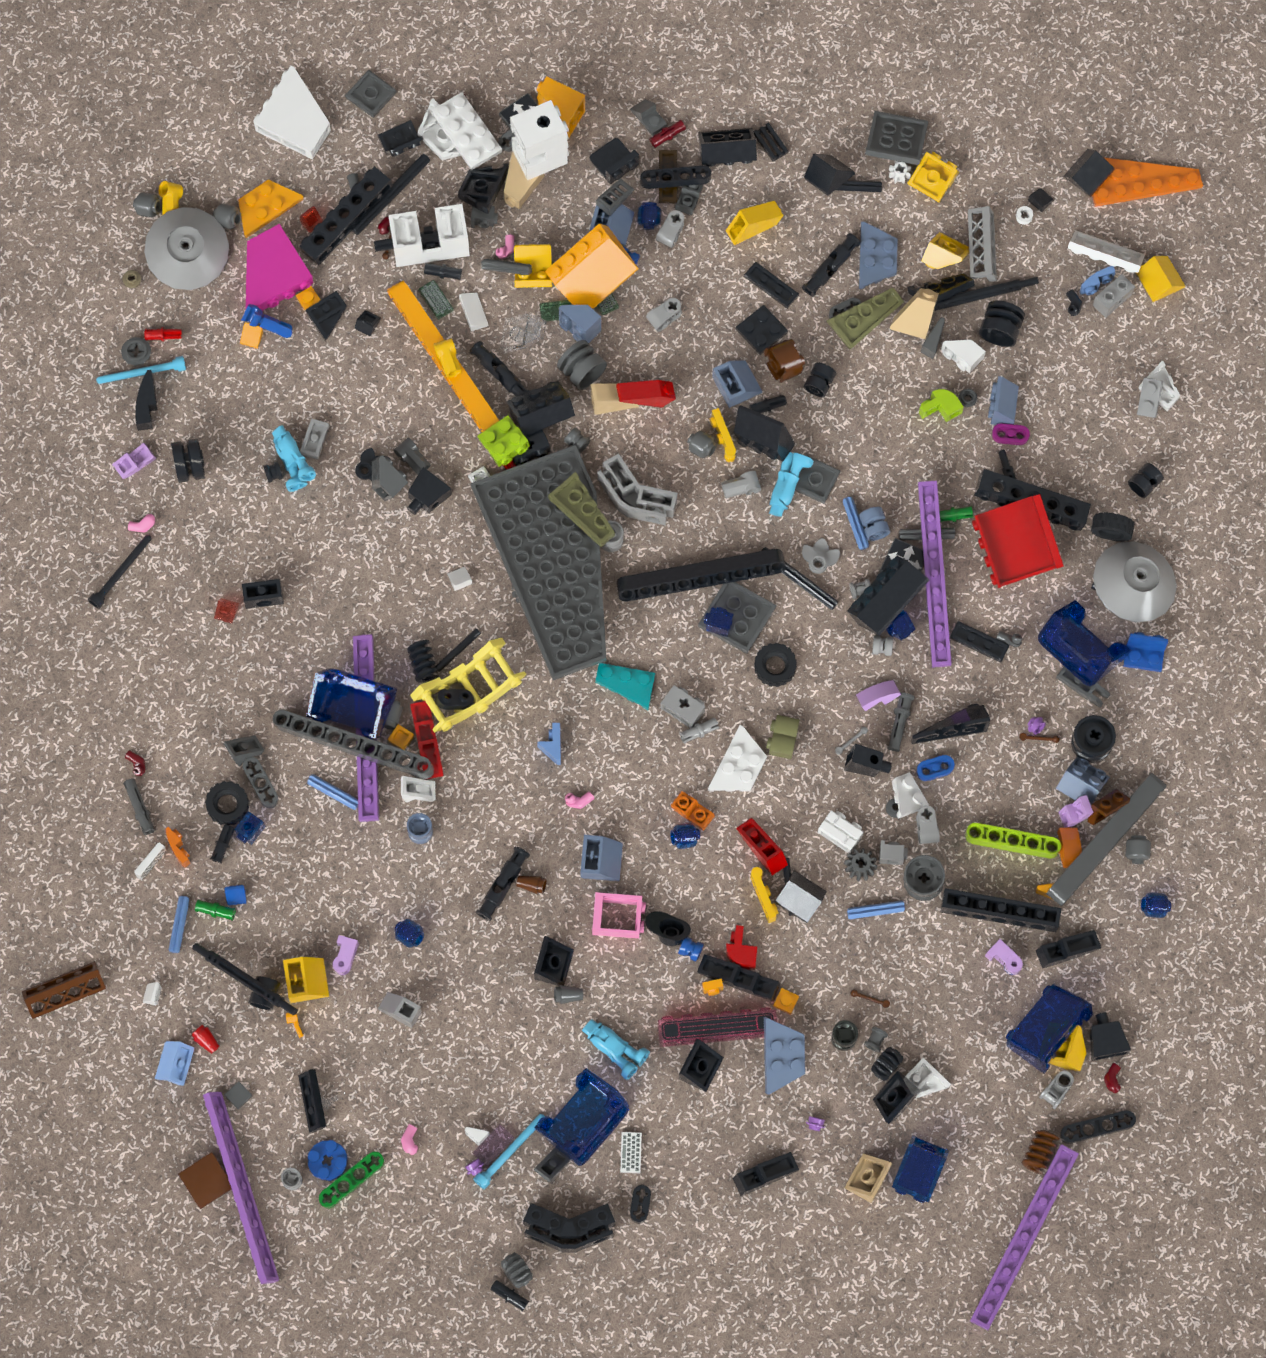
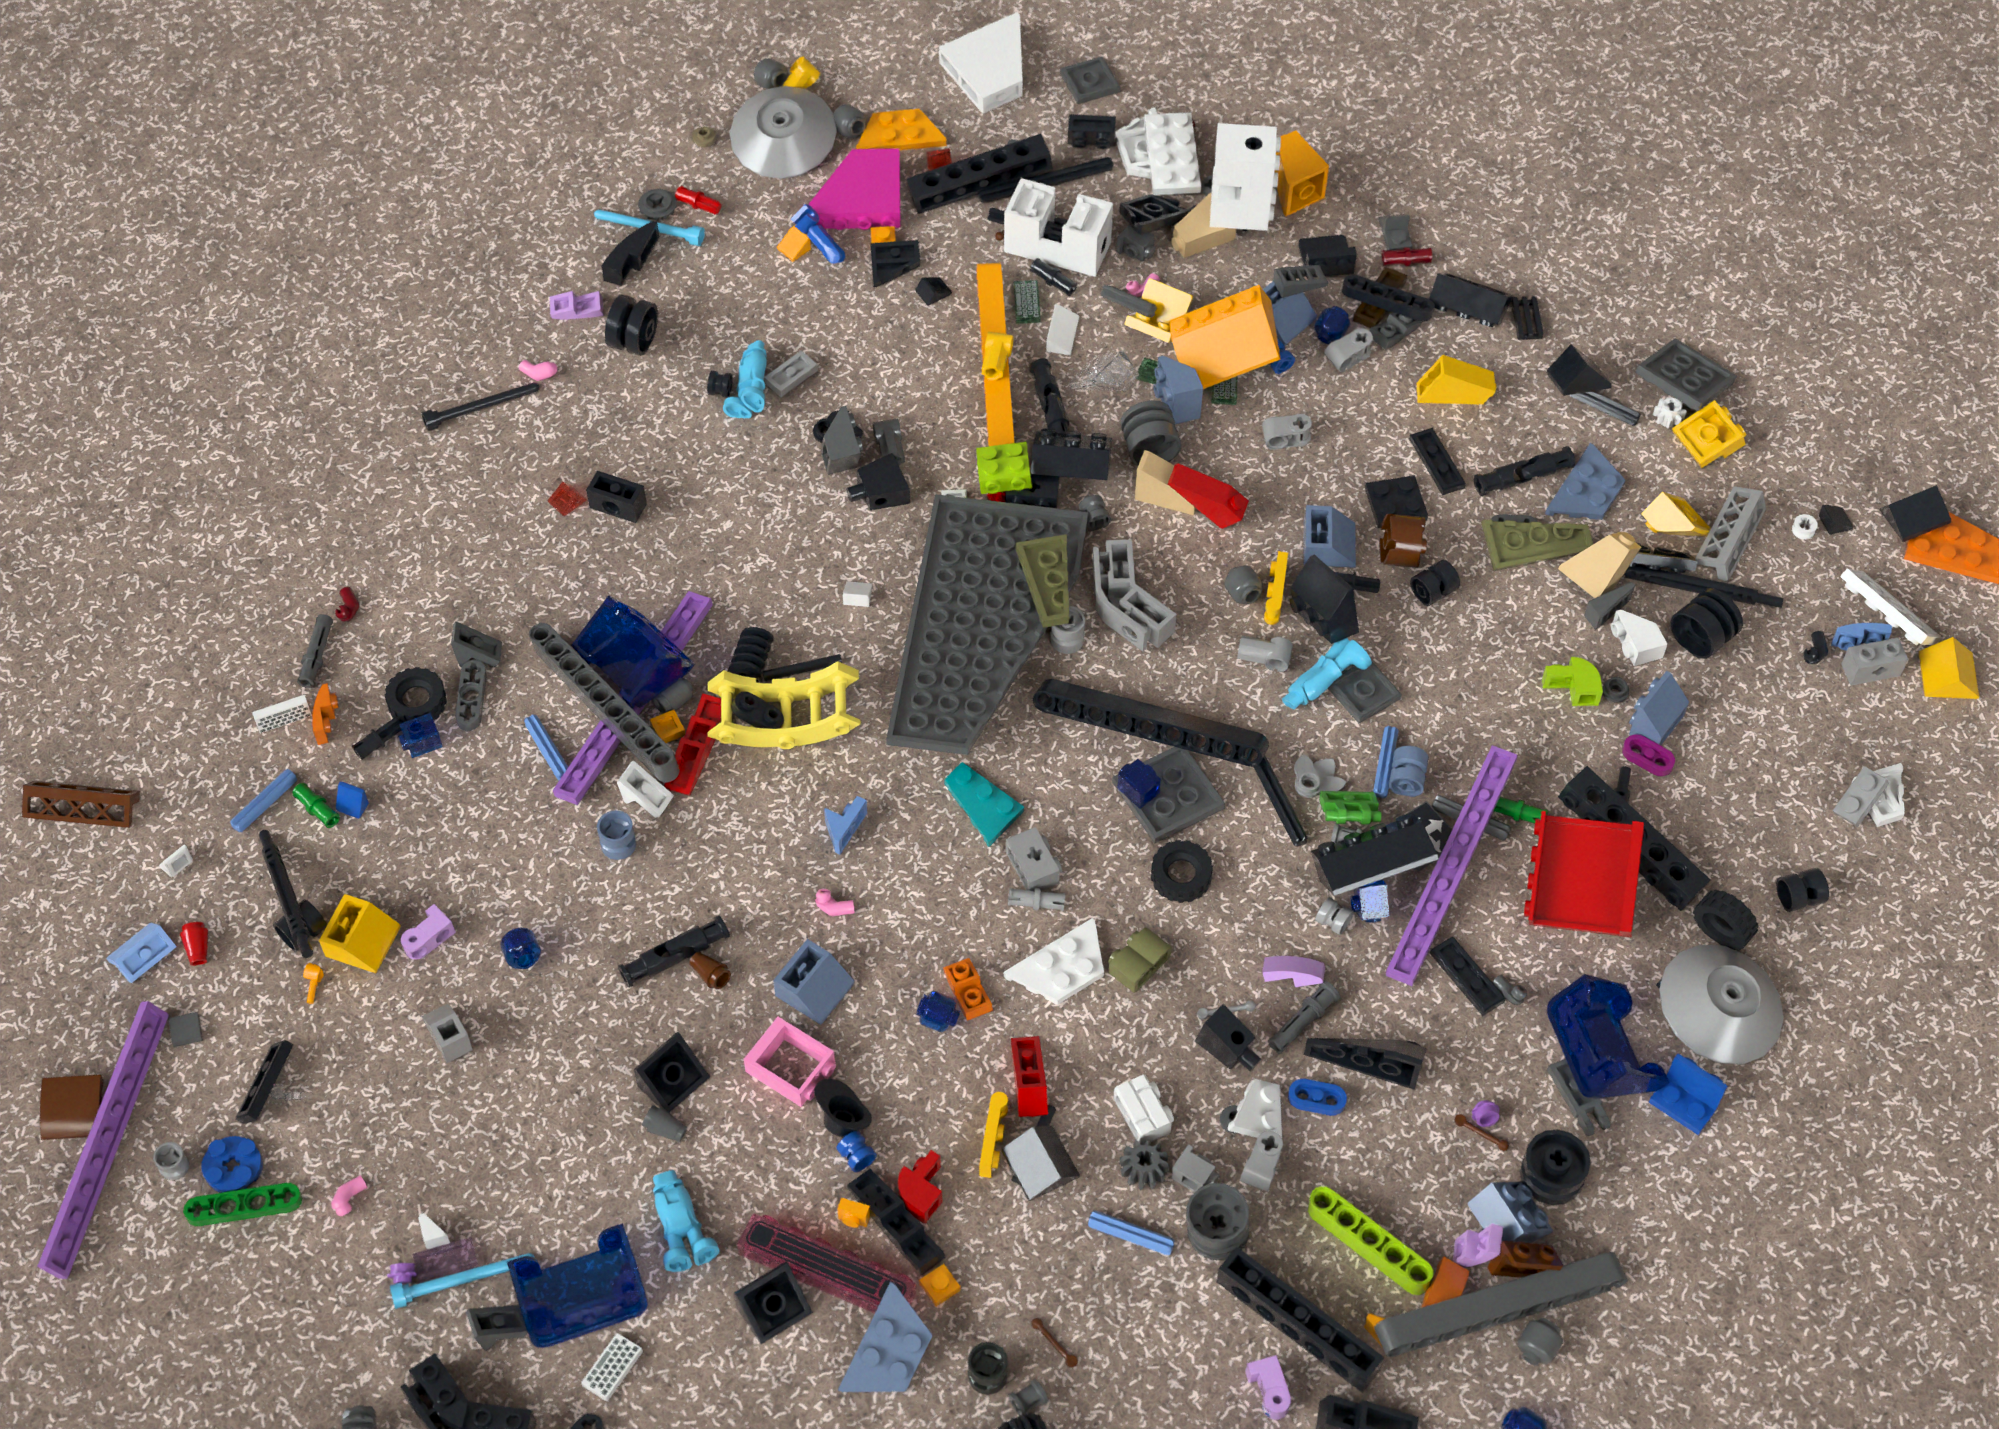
camera: 30 degrees right, 15 degrees down
none -> bright green plate [1319,791,1382,825]

